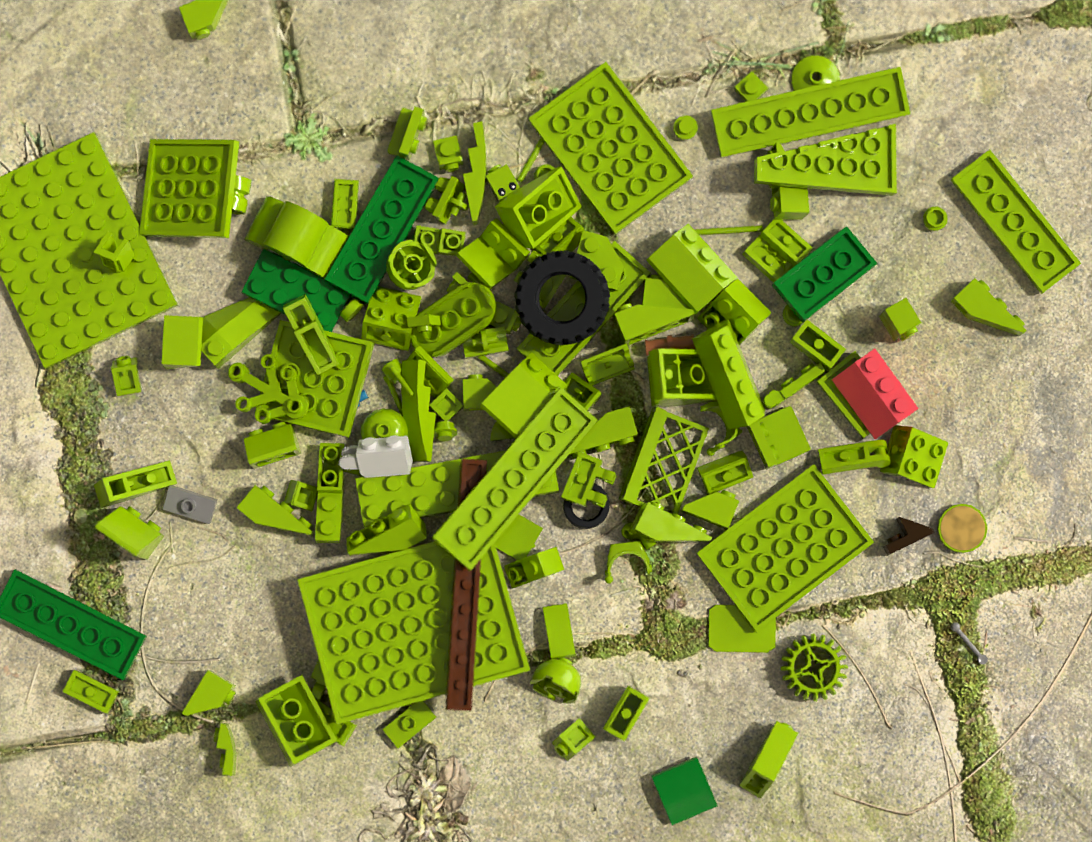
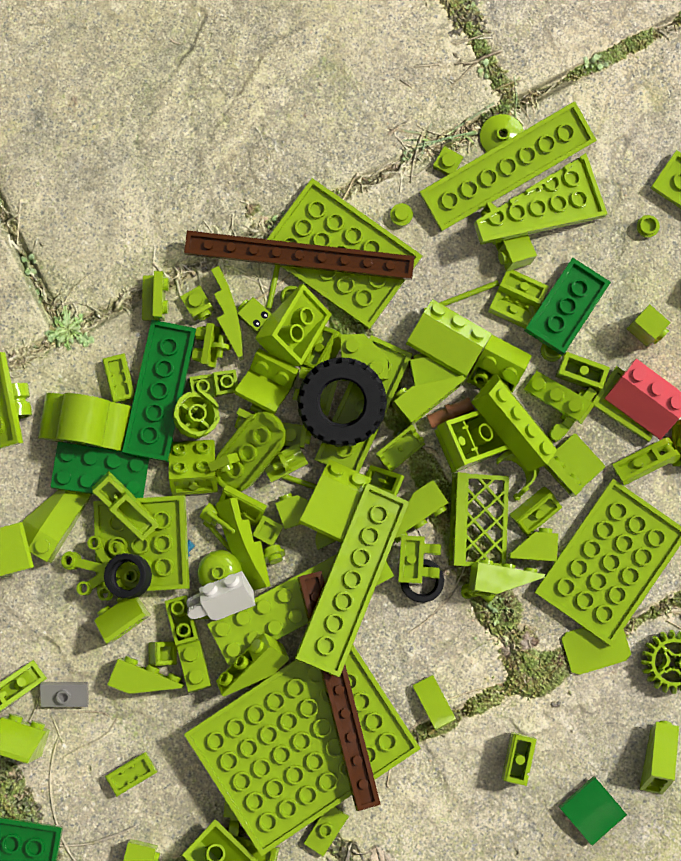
camera: 20 degrees left, 0 degrees up
lime tile [340,299,364,322] -> none
lime piece [495,514,543,560] -> none
lime slope [504,547,565,589] -> none
lime cylinder [530,657,581,704] -> none
lime bracket [552,718,596,761] -> none
lime helmet [605,540,652,584] -> none
none -> black tyre [104,553,152,599]
none -> lime plate [105,752,158,797]
none -> reddish brown plate [184,230,415,280]
none -> lime plate [524,371,594,424]

